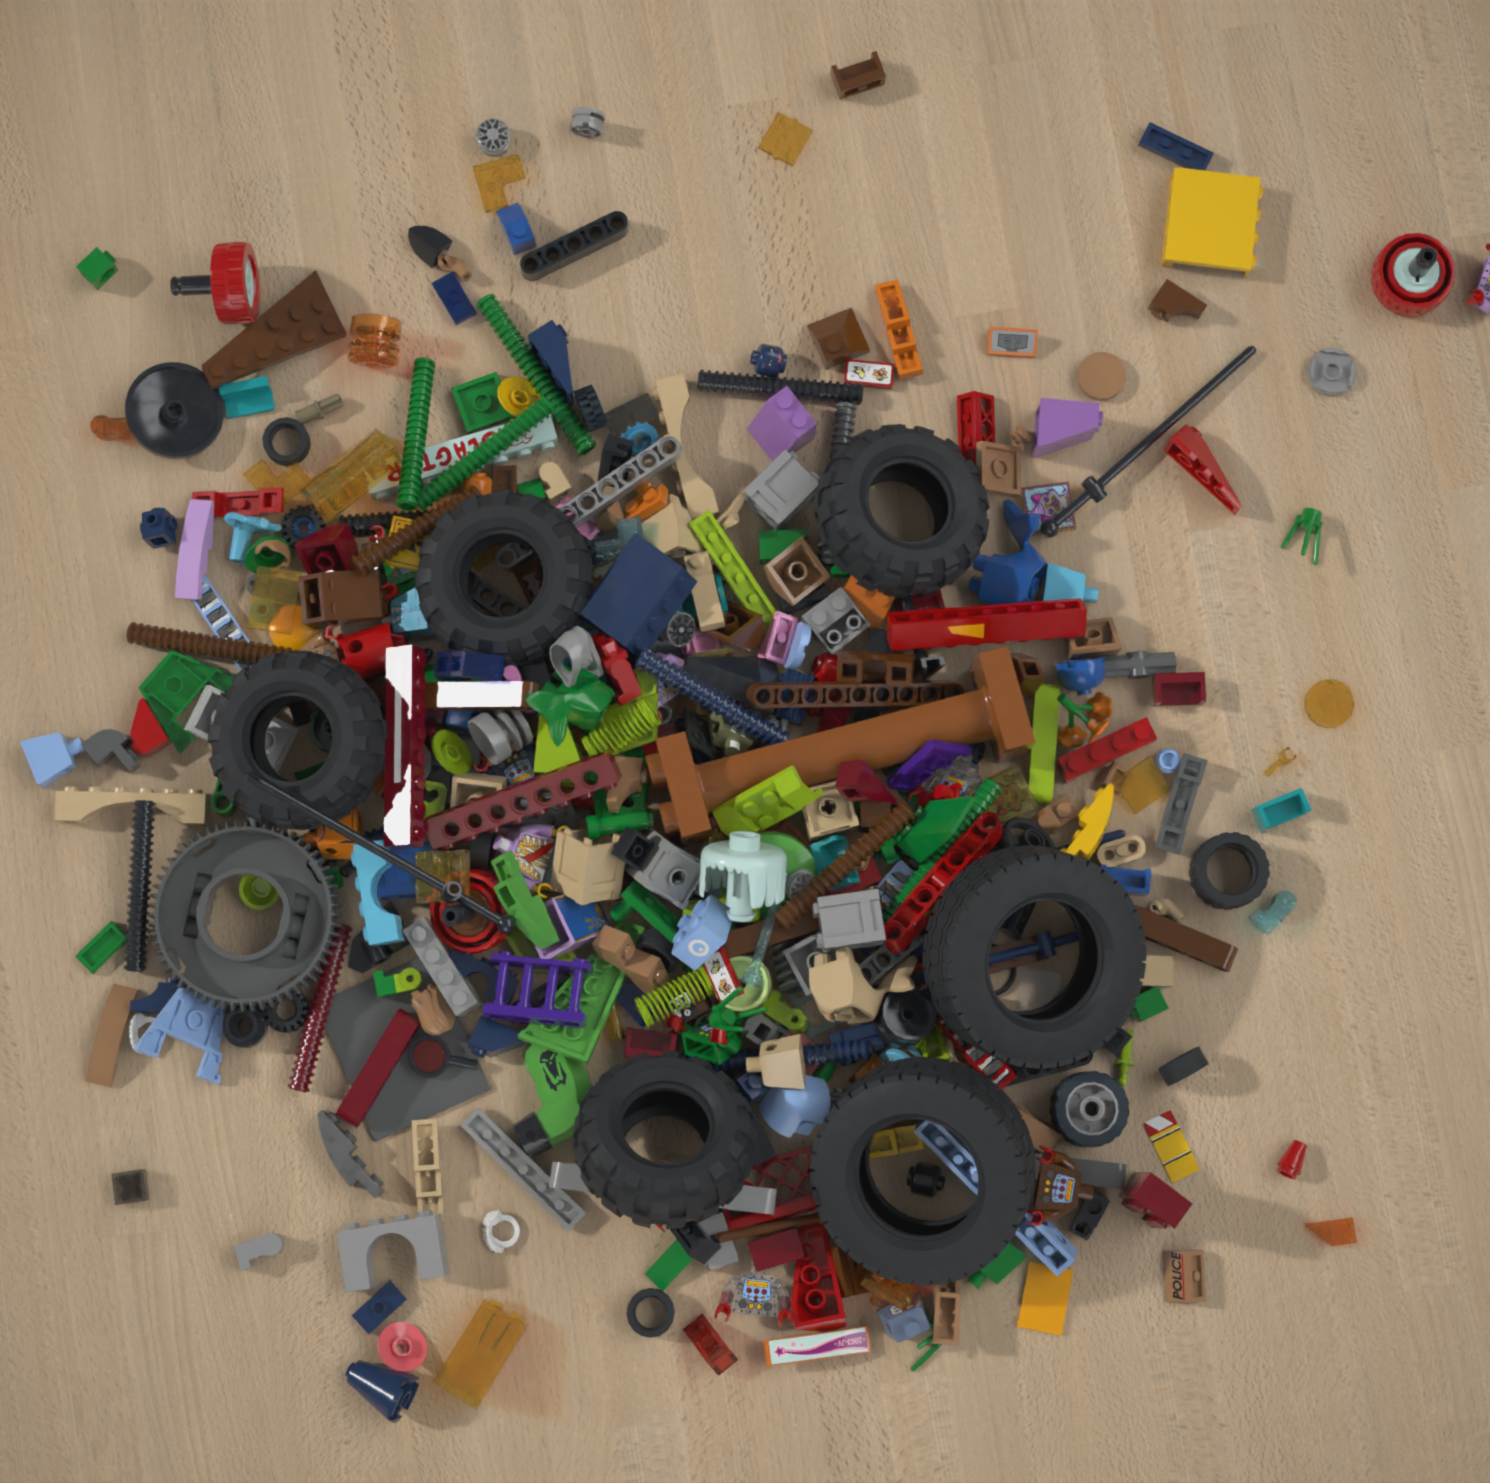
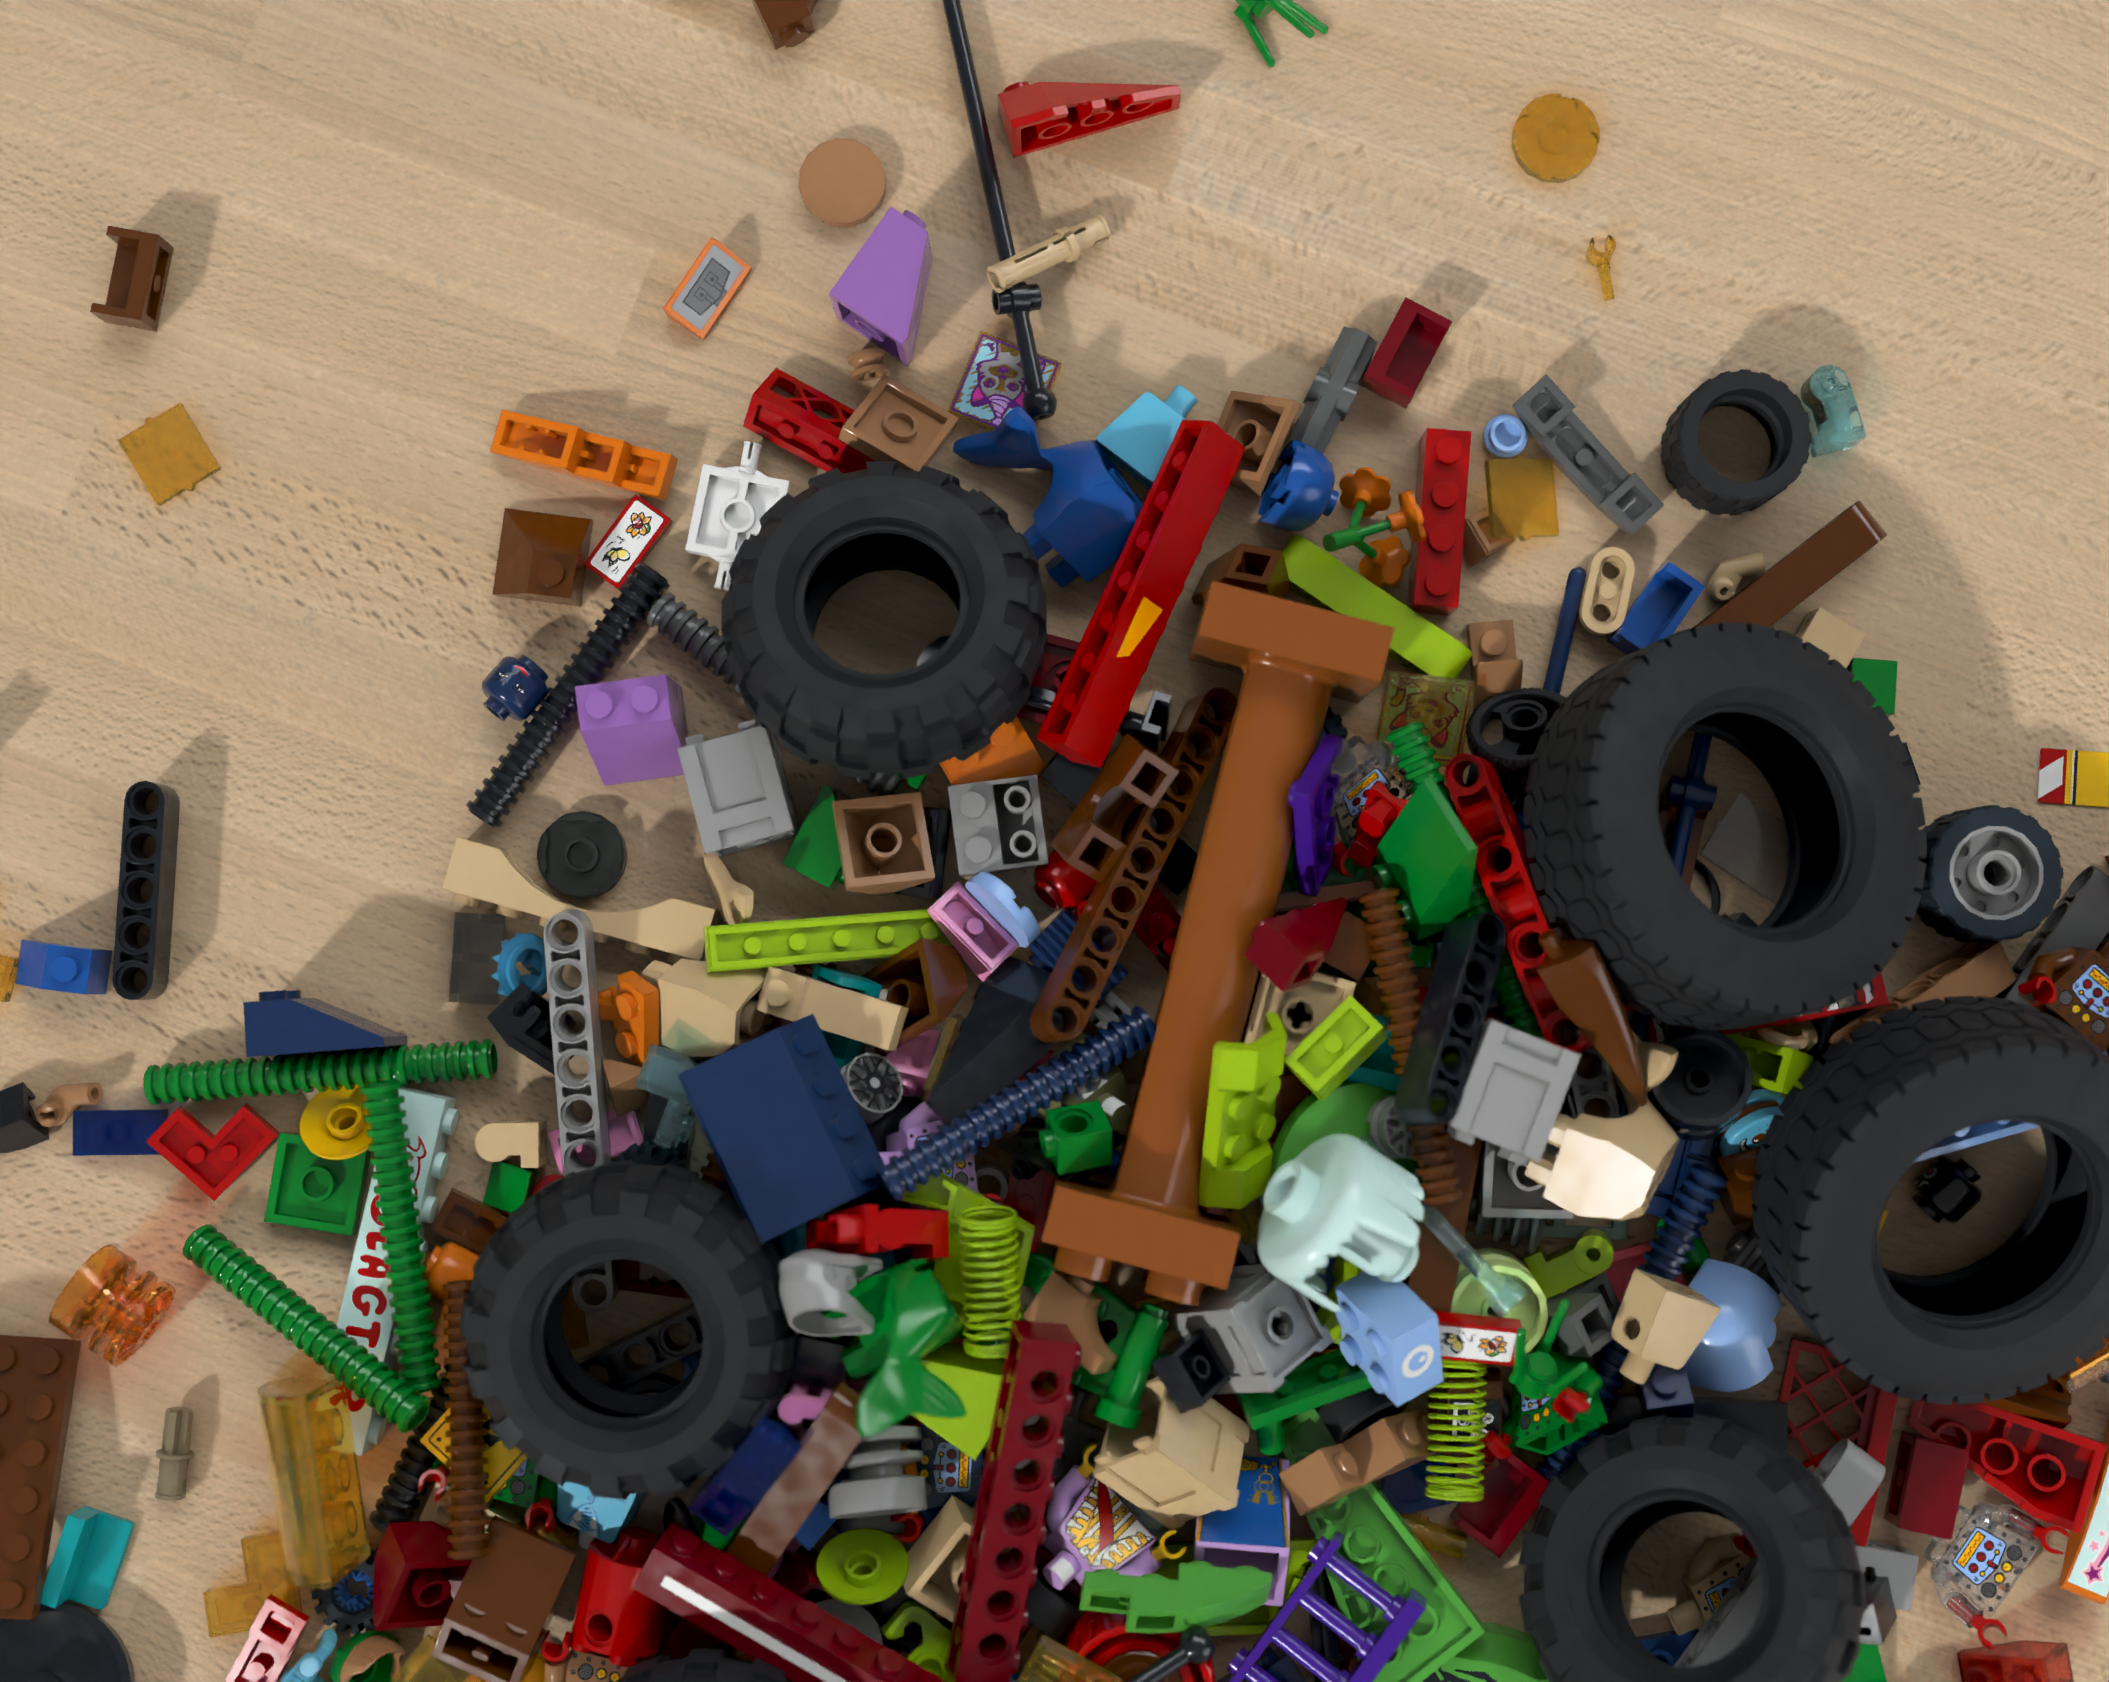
camera: 55 degrees left, 5 degrees up
black tyre [262,417,311,466] -> none
black bush [573,384,608,432] -> none
reddish brown piece [716,1210,825,1243] -> none
yellow slope [1060,783,1114,860] -> none
lime piece [1115,1030,1134,1087] -> none
black tyre [1158,1046,1209,1086] -> none
teal panel [1251,788,1311,832] -> none
none -> red plate [146,1103,280,1201]
none -> pearl dark grey tile [537,811,628,900]
none -> white plate [685,441,791,592]
none -> tan pin [986,214,1110,293]
none -> green brick [1039,1100,1112,1175]
none -> lime panel [1284,995,1388,1102]
none -> black beam [1395,912,1507,1127]
none -> reddish brown piece [1537,929,1647,1106]

